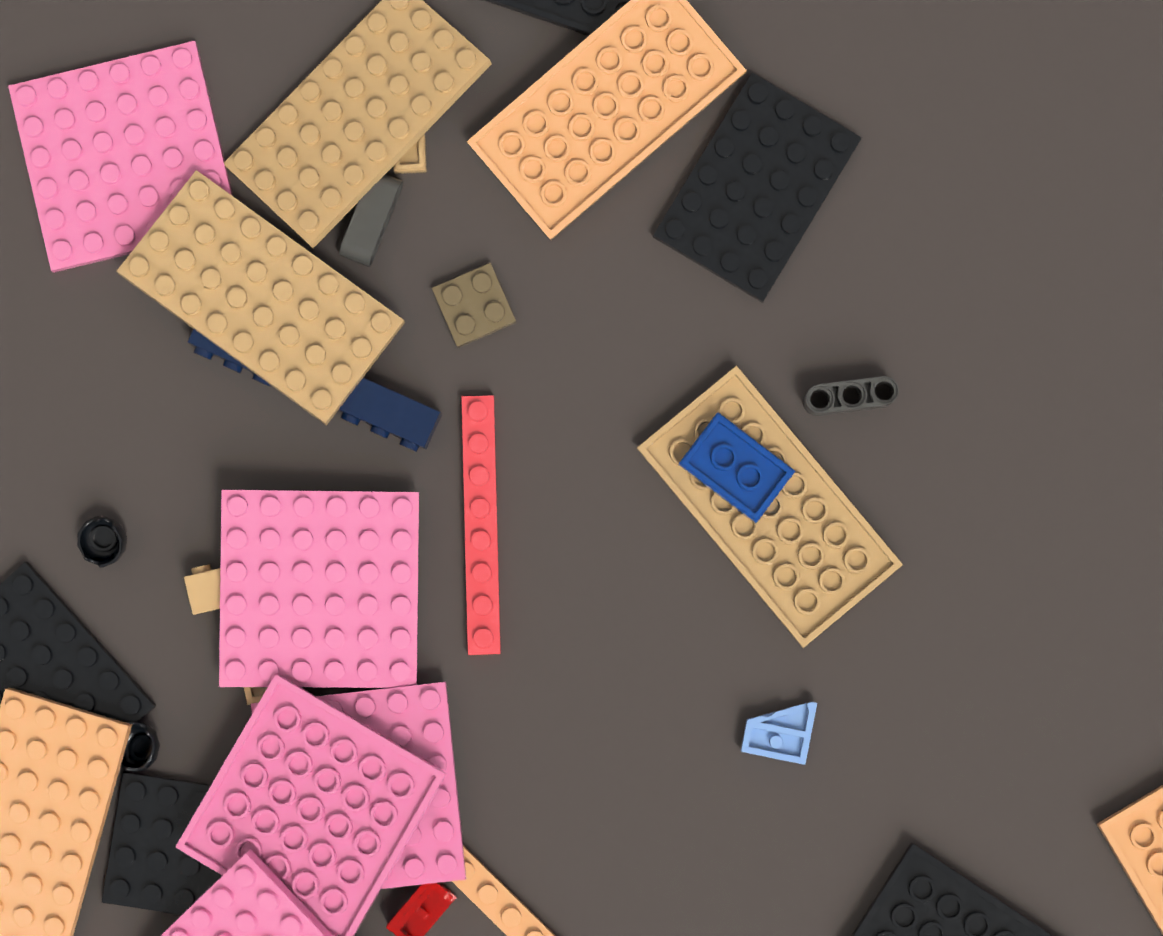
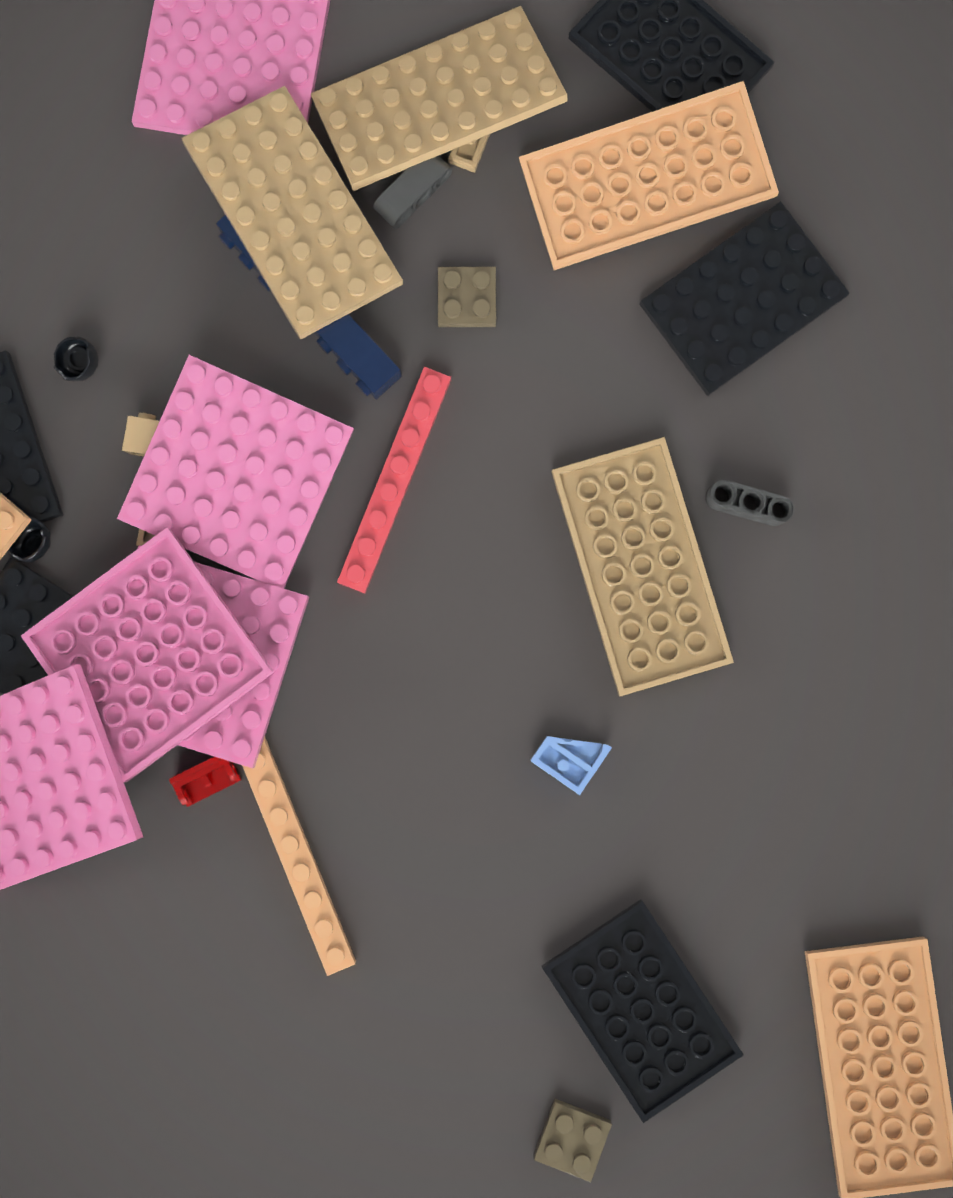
camera: 25 degrees right, 0 degrees up
blue tile [678,412,795,523] -> none

